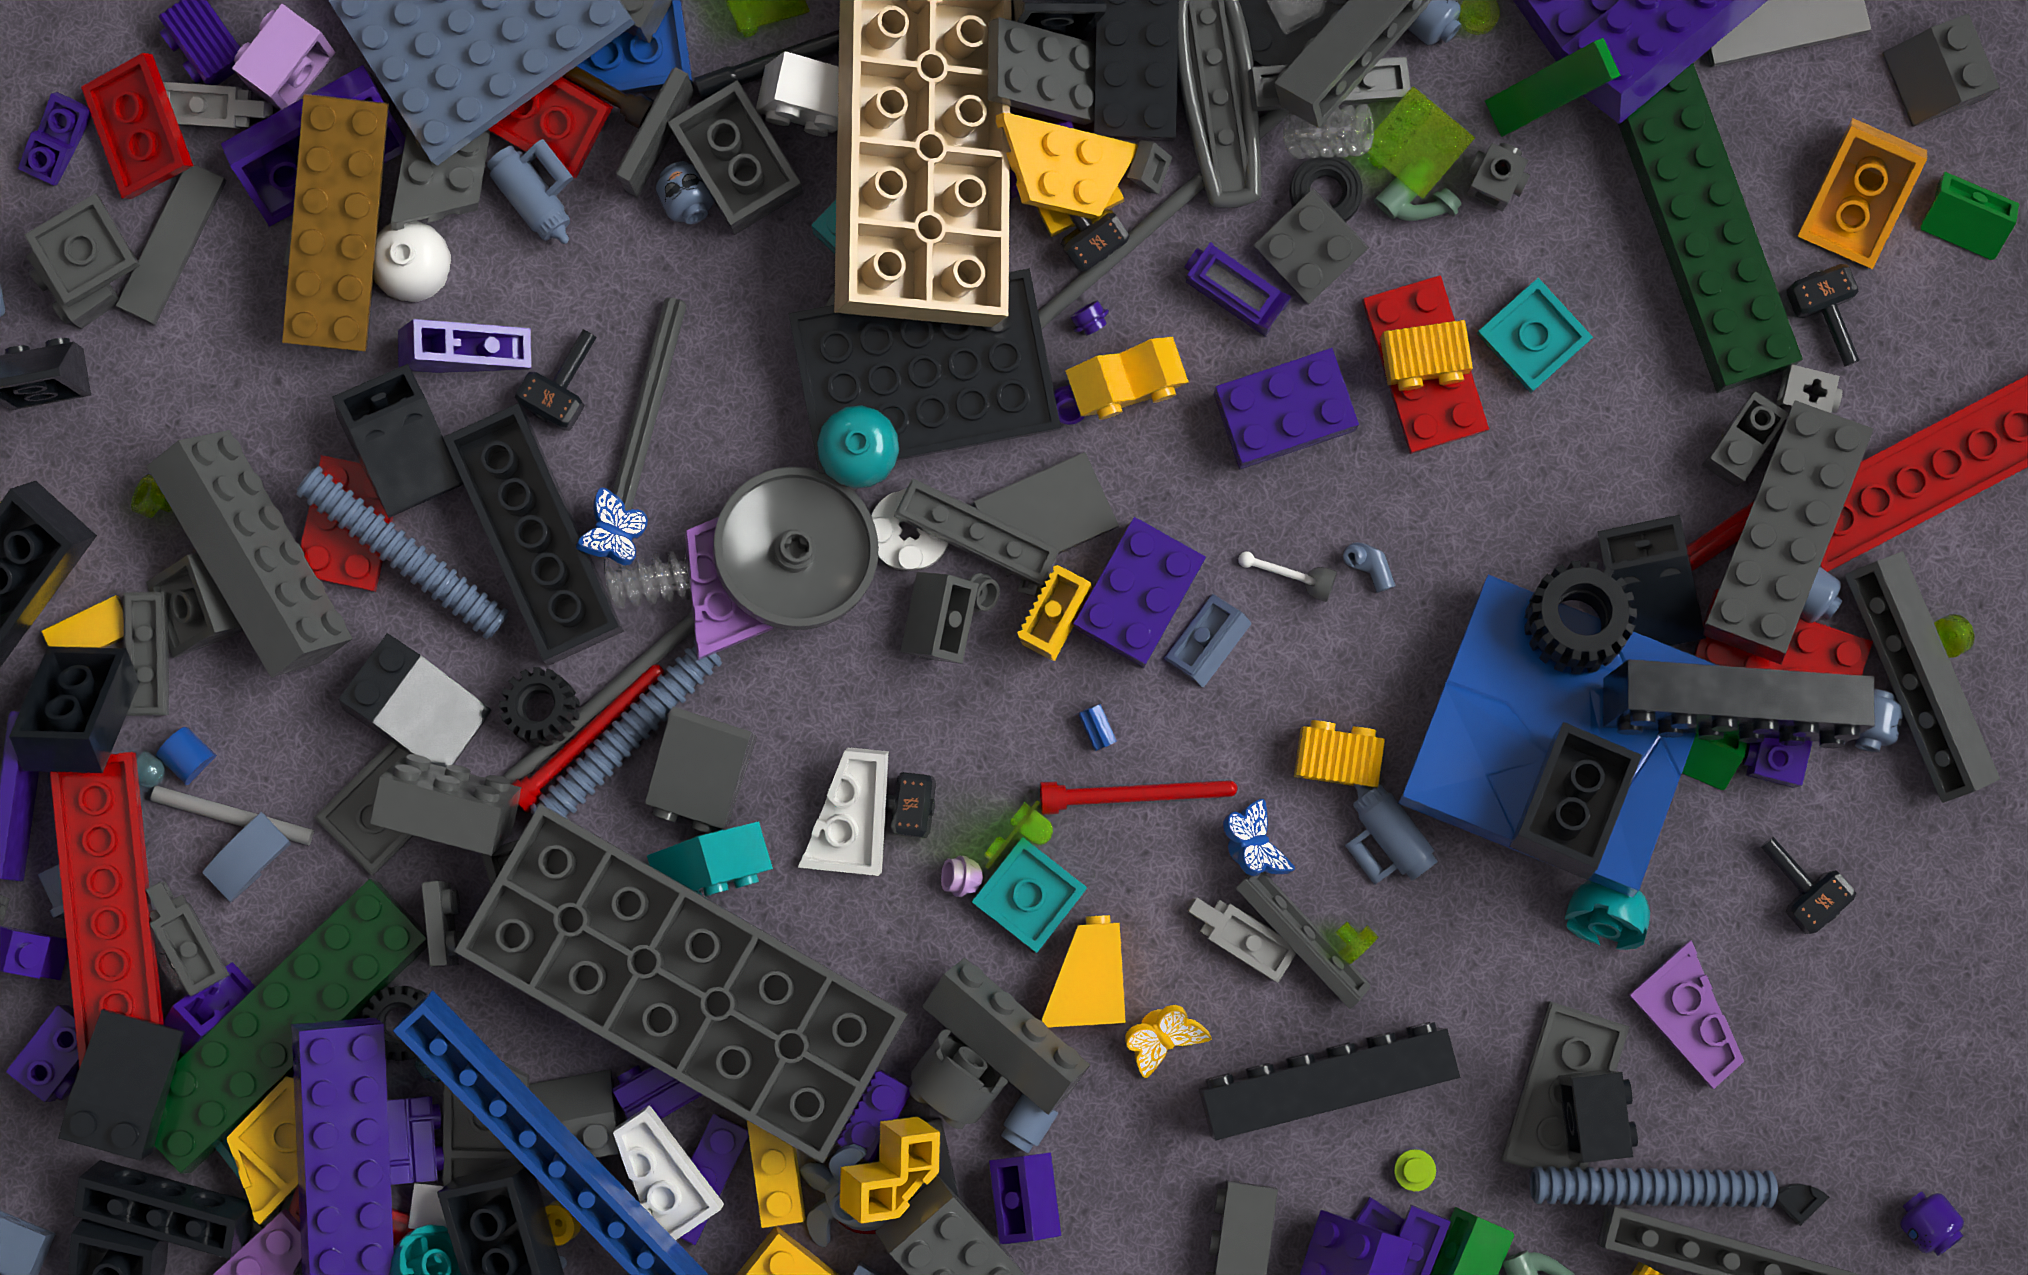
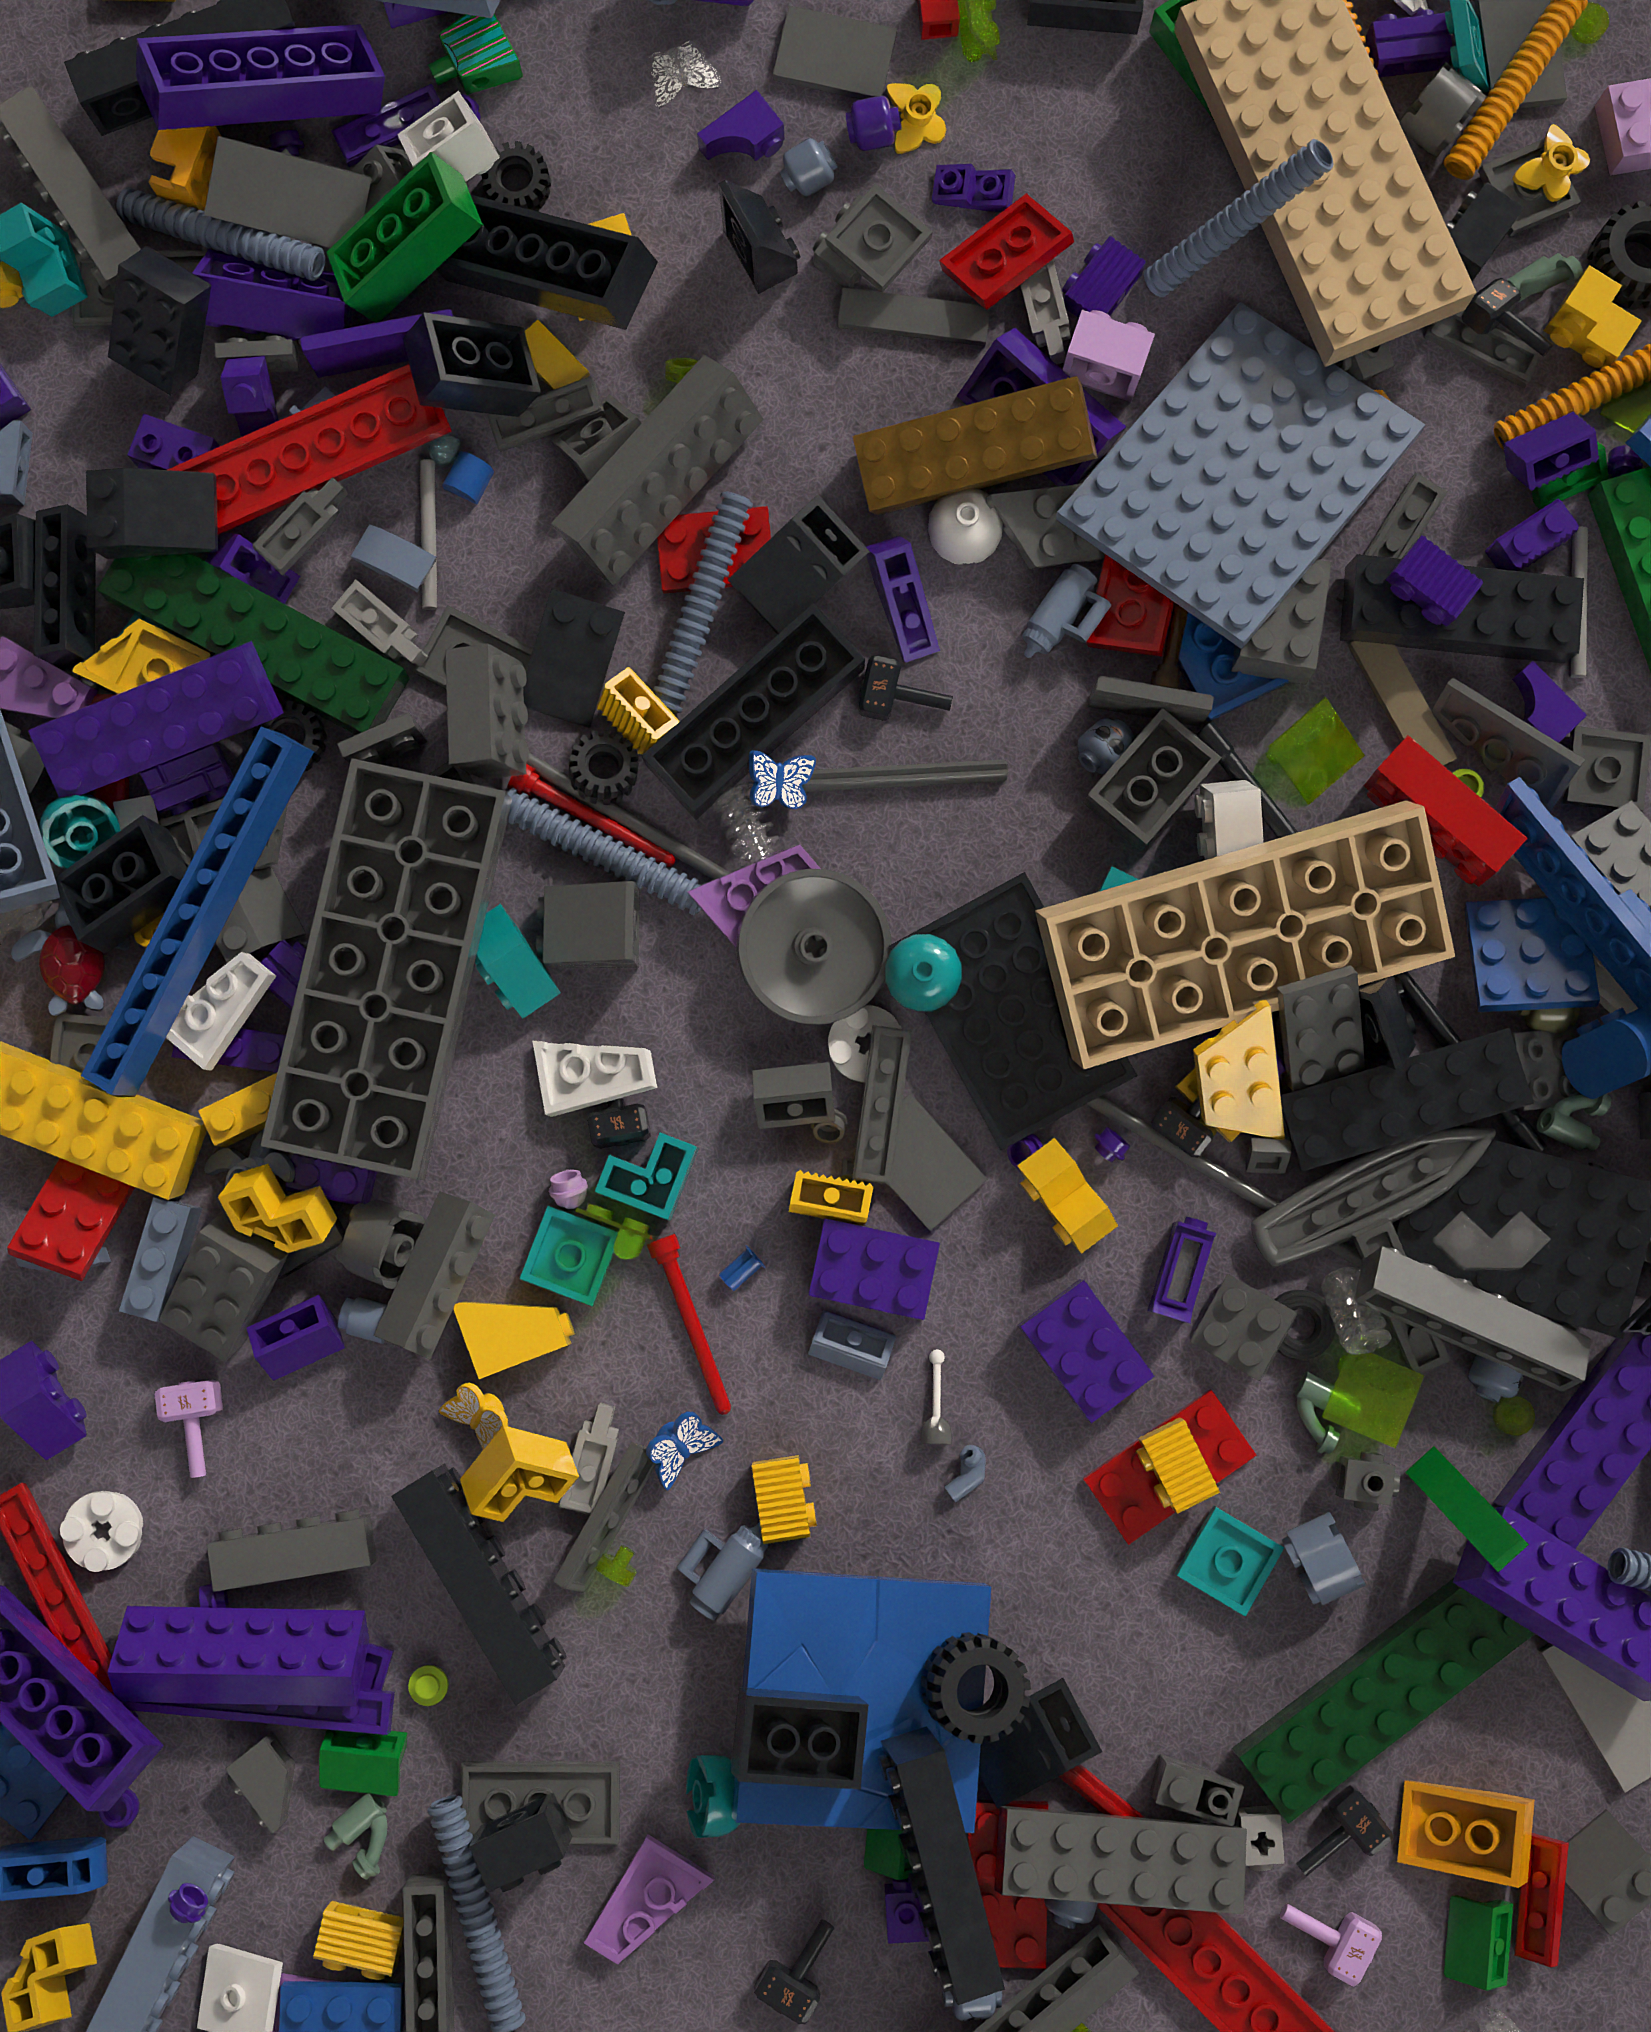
camera: 75 degrees right, 0 degrees up
none -> light grey hinge [332,579,429,668]
none -> yellow brick [460,1425,579,1522]
none -> teal brick [595,1132,699,1220]
none -> yellow brick [597,667,680,755]
none -> lavender piece [1280,1904,1382,1986]
none -> sand blue brick [1281,1512,1366,1606]
none -> red tile [1514,1833,1569,1968]

